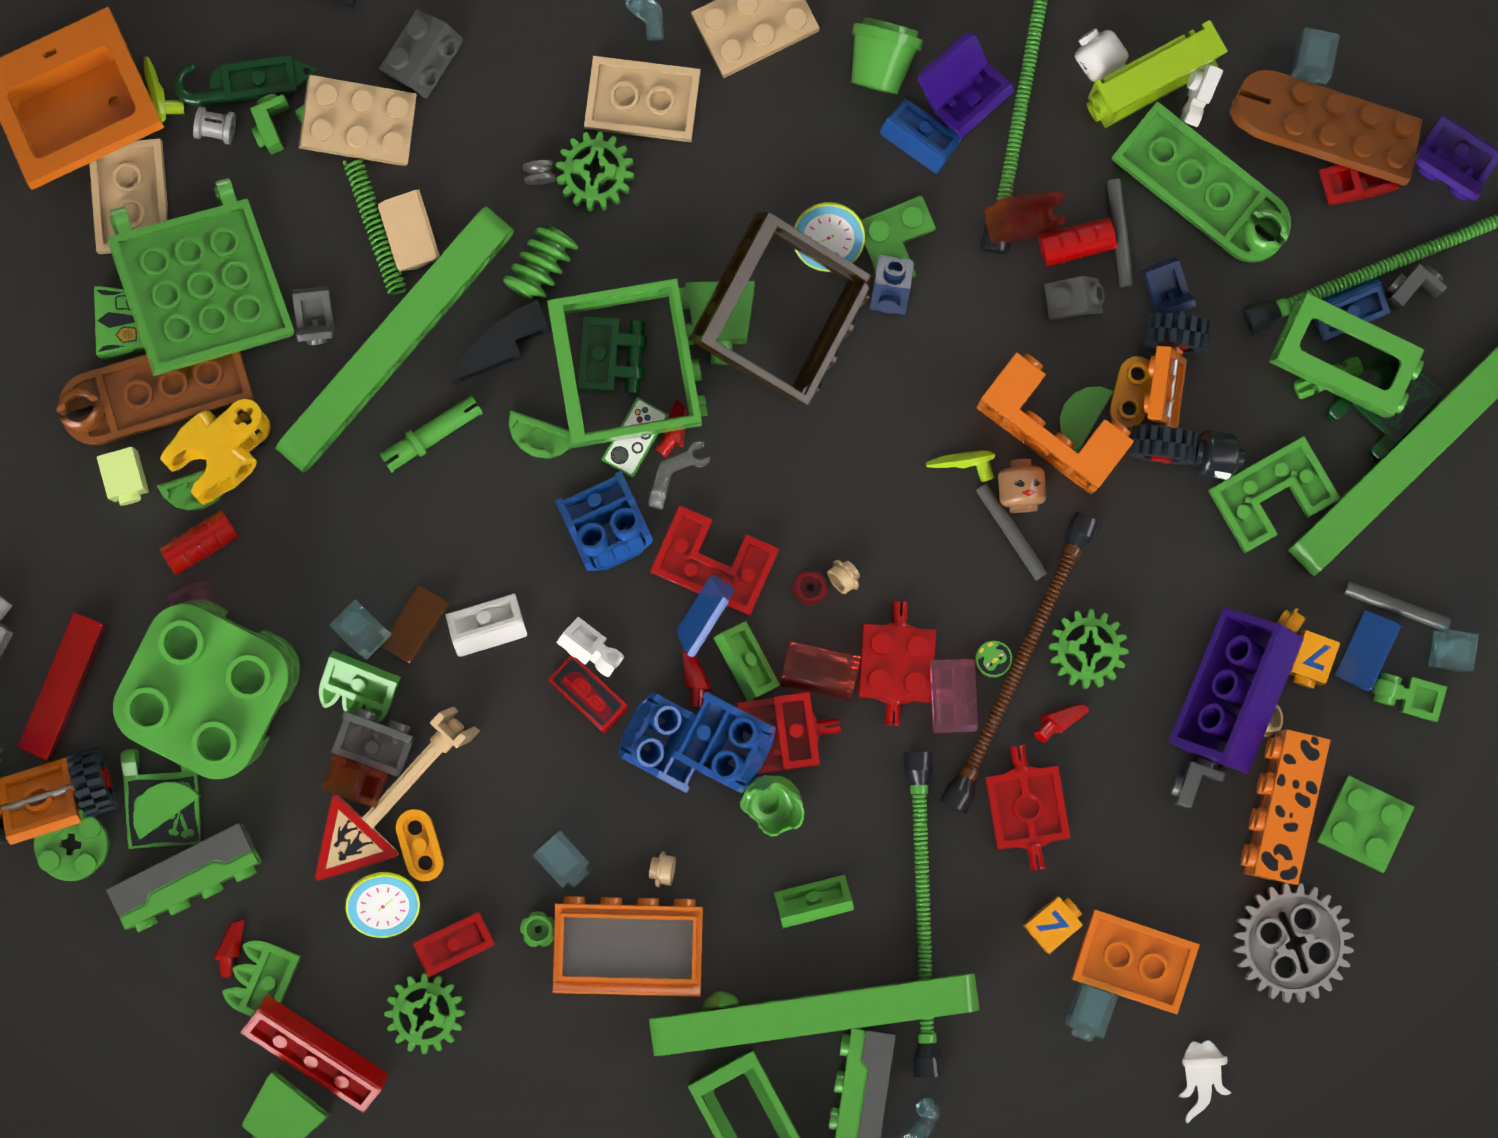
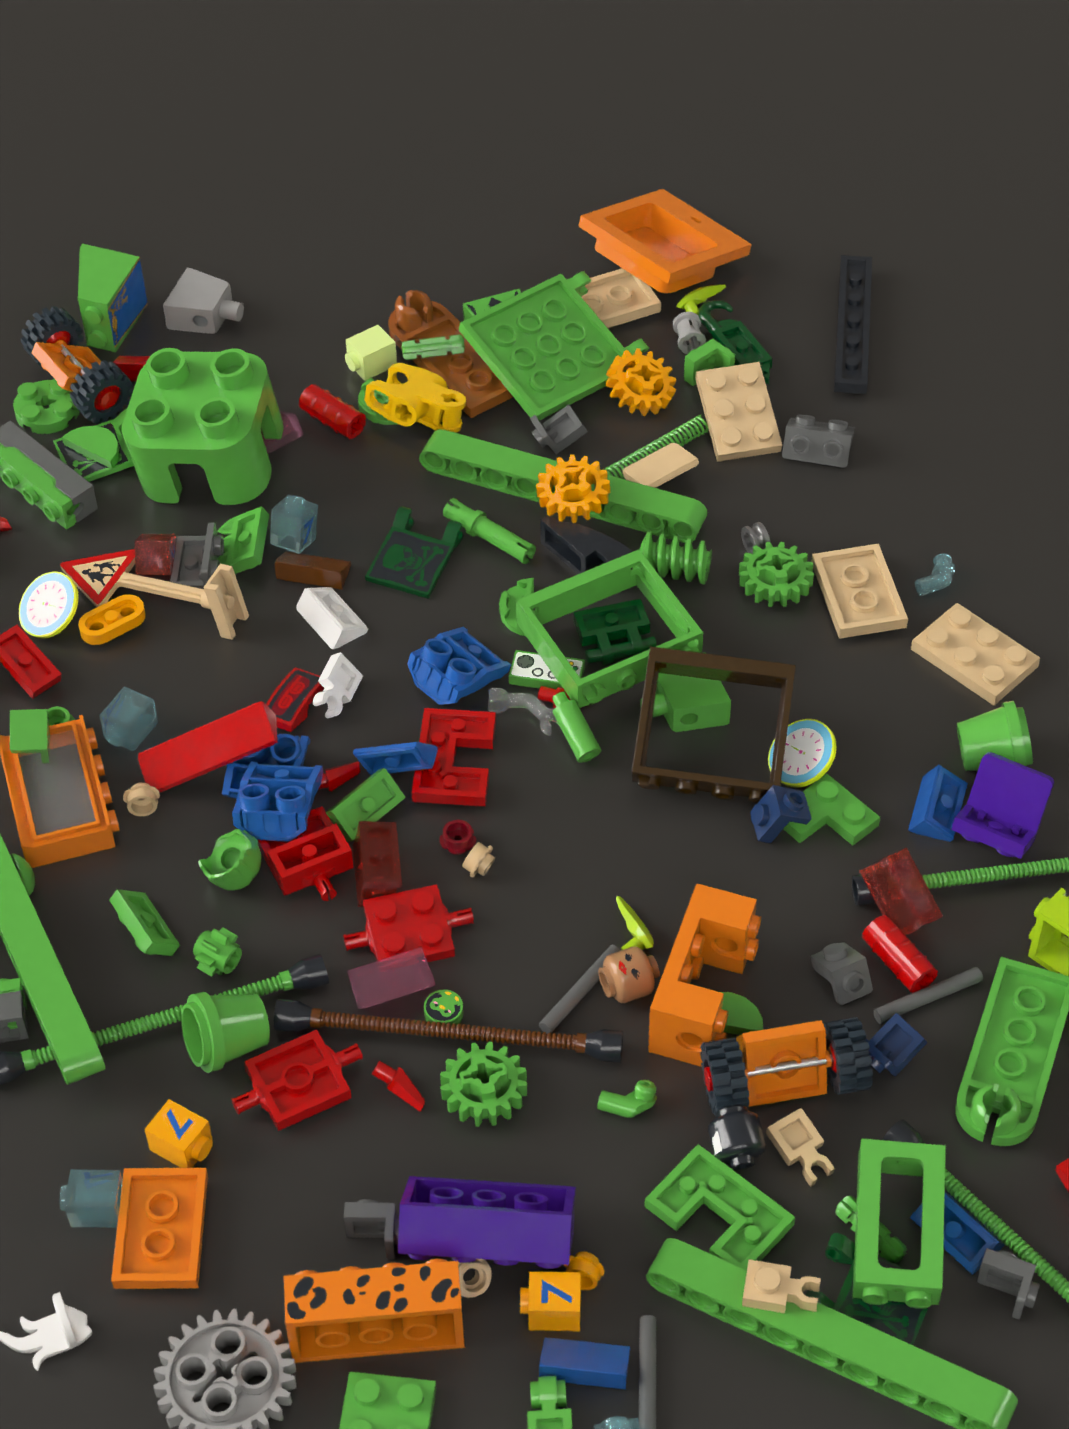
camera: 75 degrees right, 35 degrees down
none -> bright green panel [10,709,50,763]
none -> red slope [138,701,278,793]
none -> bright green piece [181,992,270,1073]
none -> bright green gear [193,927,242,977]
none -> flag [365,506,463,599]
none -> bright green axle [401,334,465,360]
none -> light orange gear [536,455,611,523]
none -> bright green cylinder [552,692,602,763]
none -> bright green arm [597,1080,657,1118]
none -> light orange gear [606,349,677,416]
none -> tan plate [742,1259,821,1313]
none -> tan plate [766,1108,835,1187]

